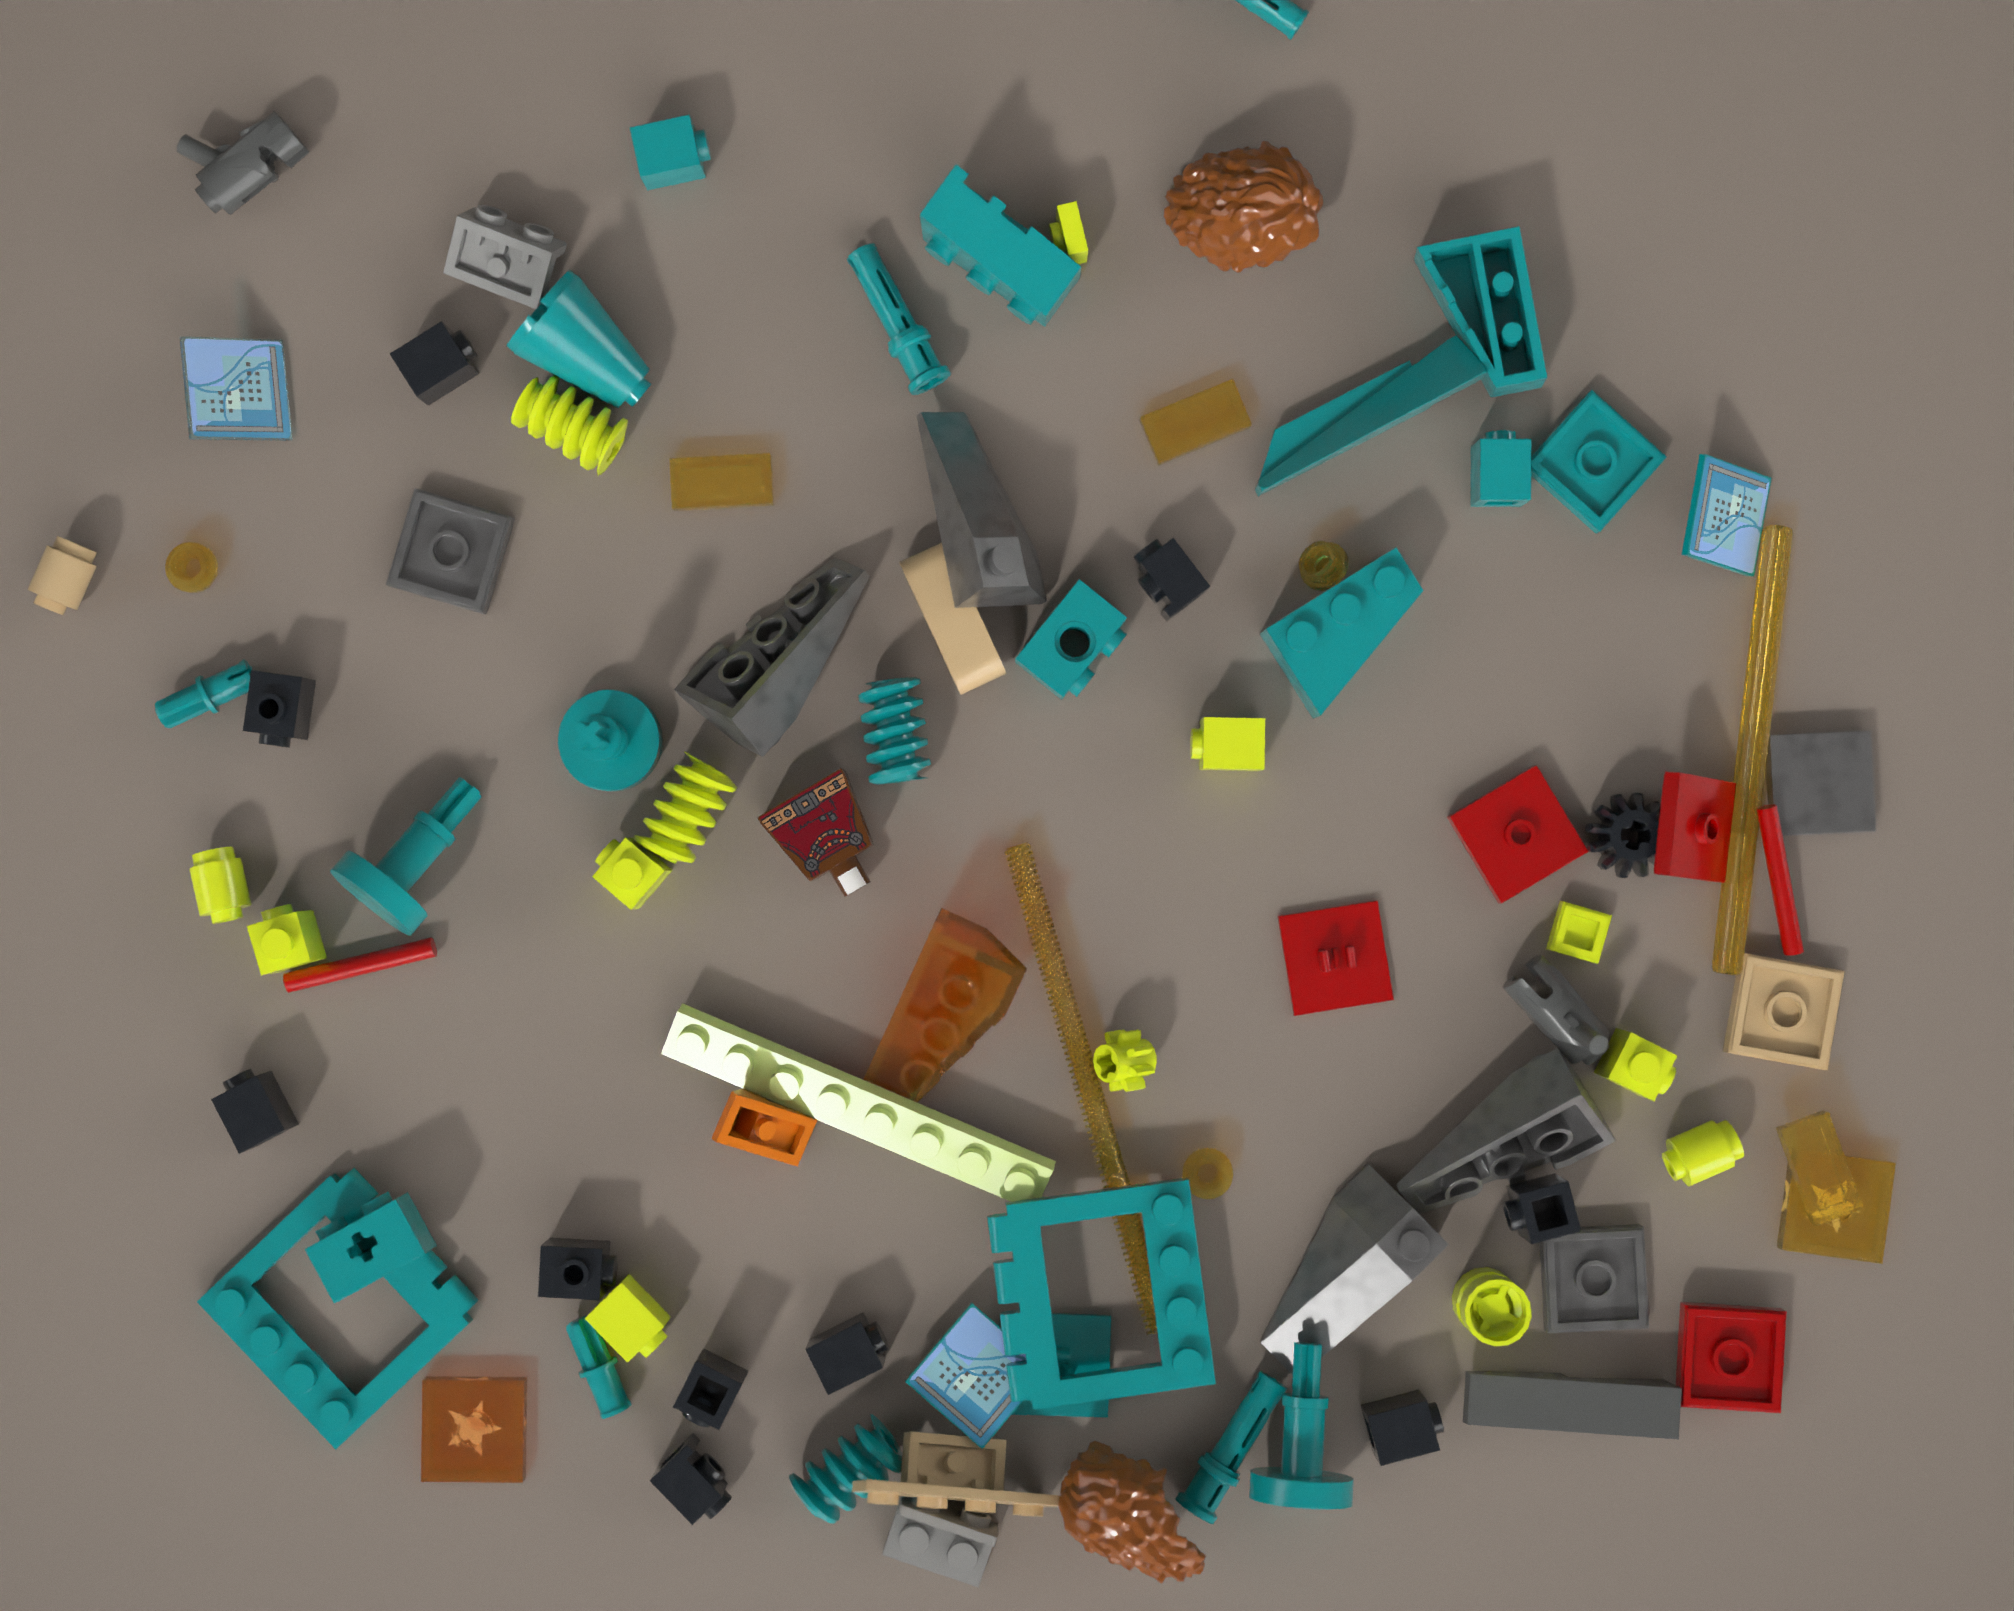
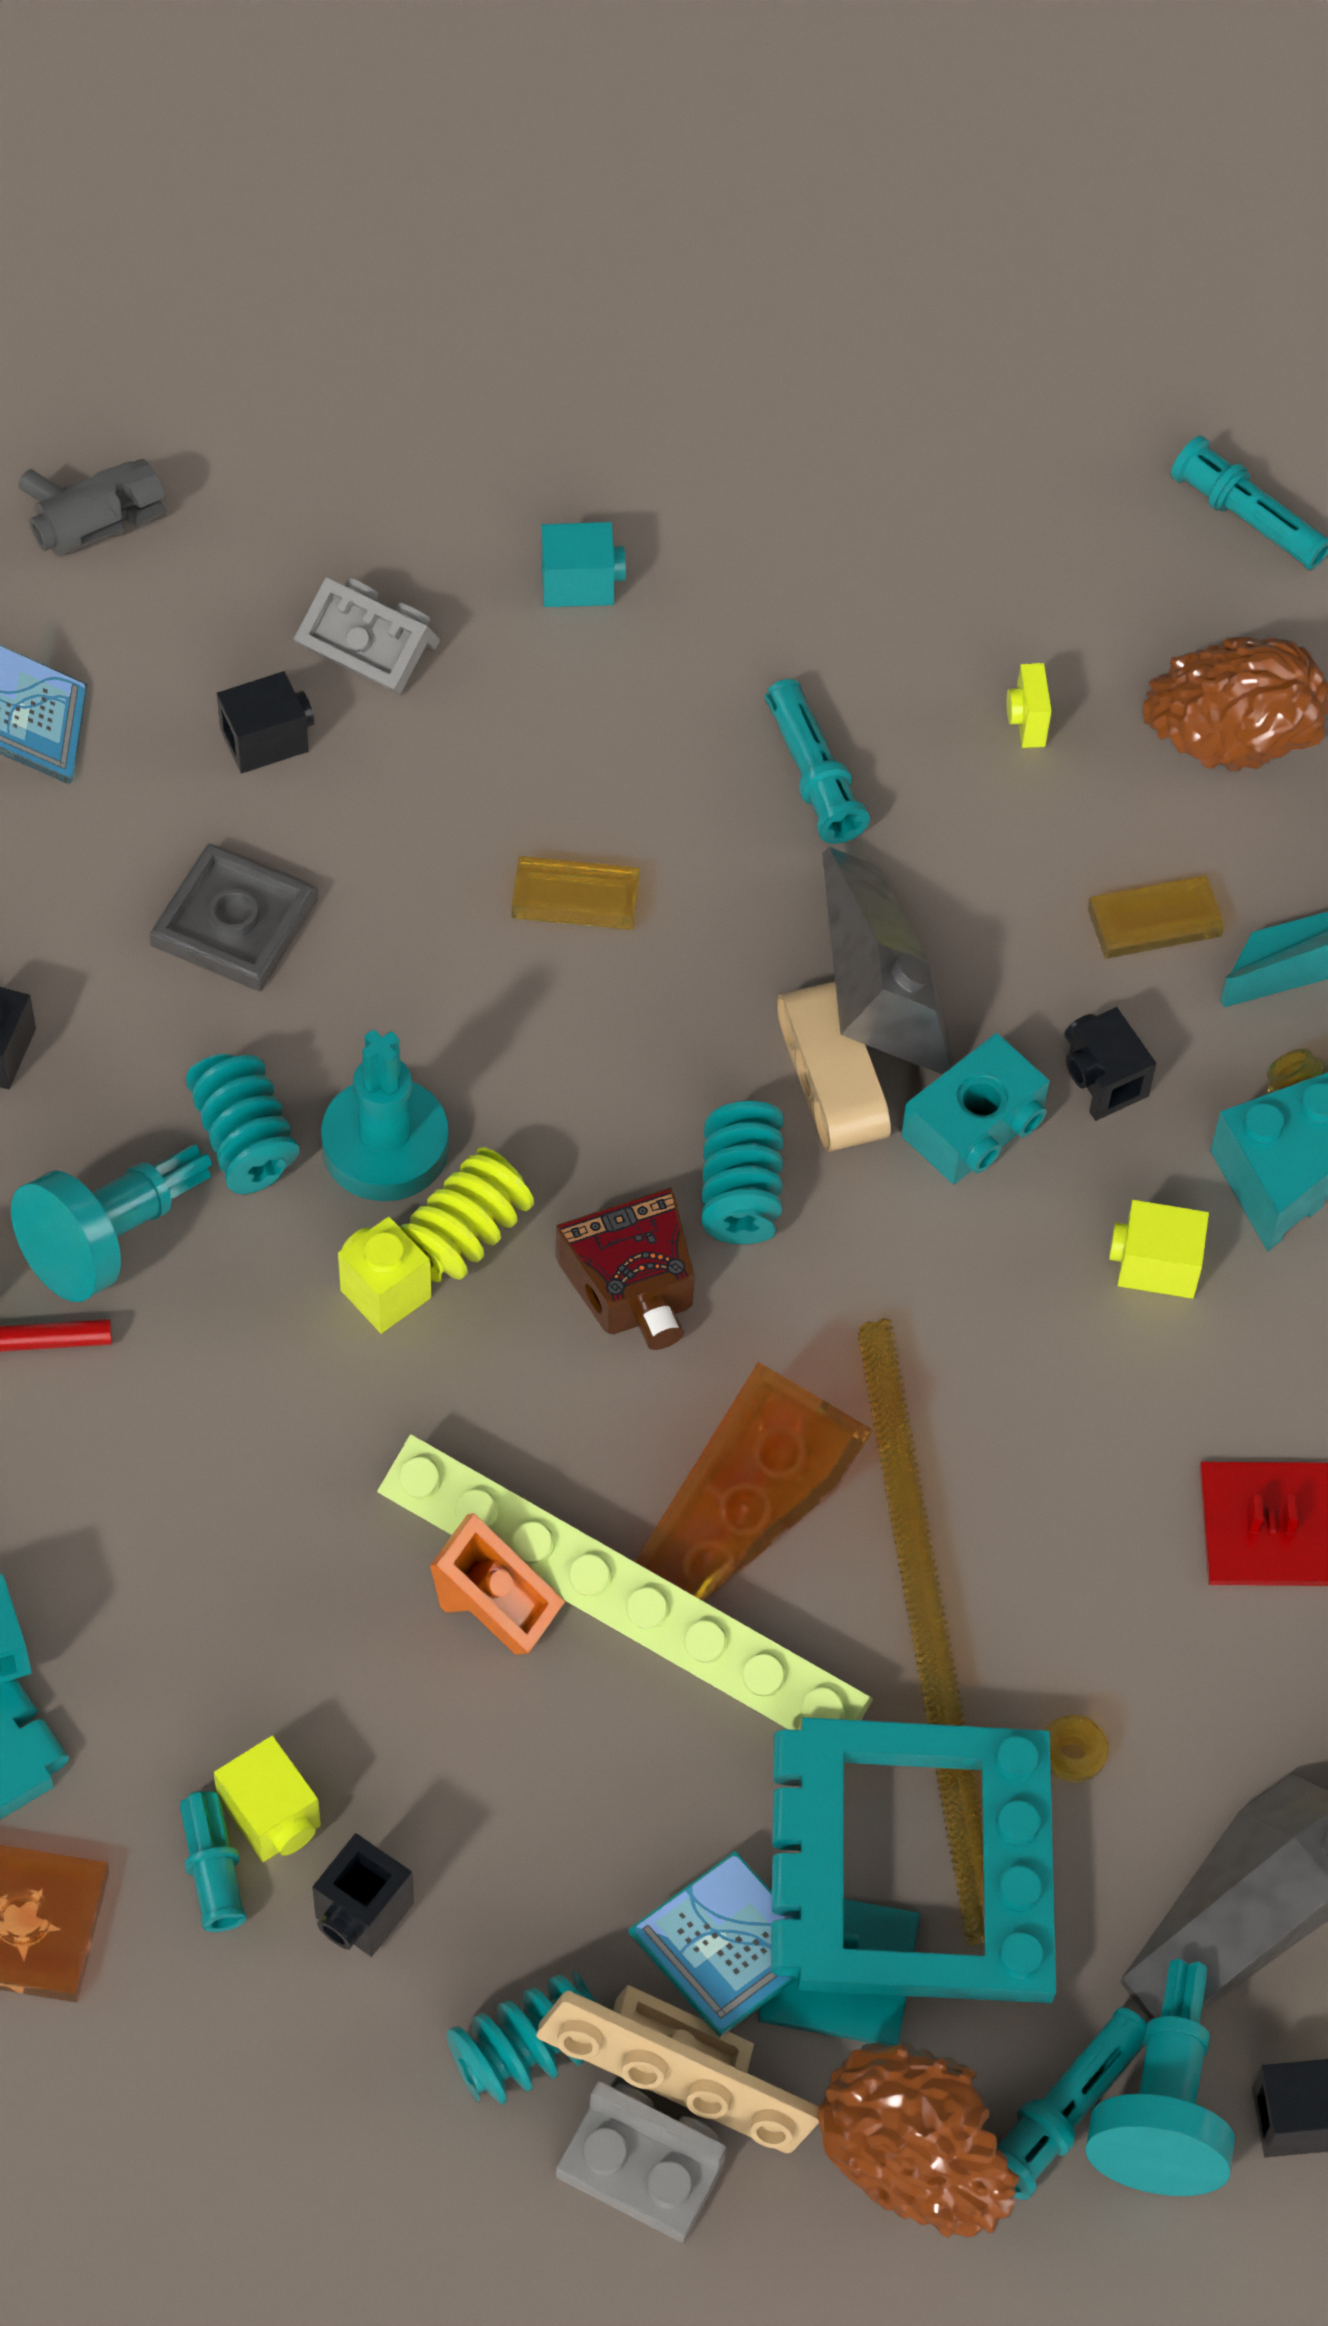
camera: 10 degrees right, 30 degrees down
teal cone [506,270,651,408] -> none
neon yellow piece [511,375,628,476] -> none
black brick [538,1238,618,1300] -> none
black brick [650,1433,732,1525] -> none
flat silver wedge [674,557,870,757] -> none
black brick [805,1312,889,1395] -> none
teal wedge [920,164,1081,327] -> none
neon yellow gear [1093,1029,1157,1092] -> none
none -> teal piece [185,1054,299,1195]

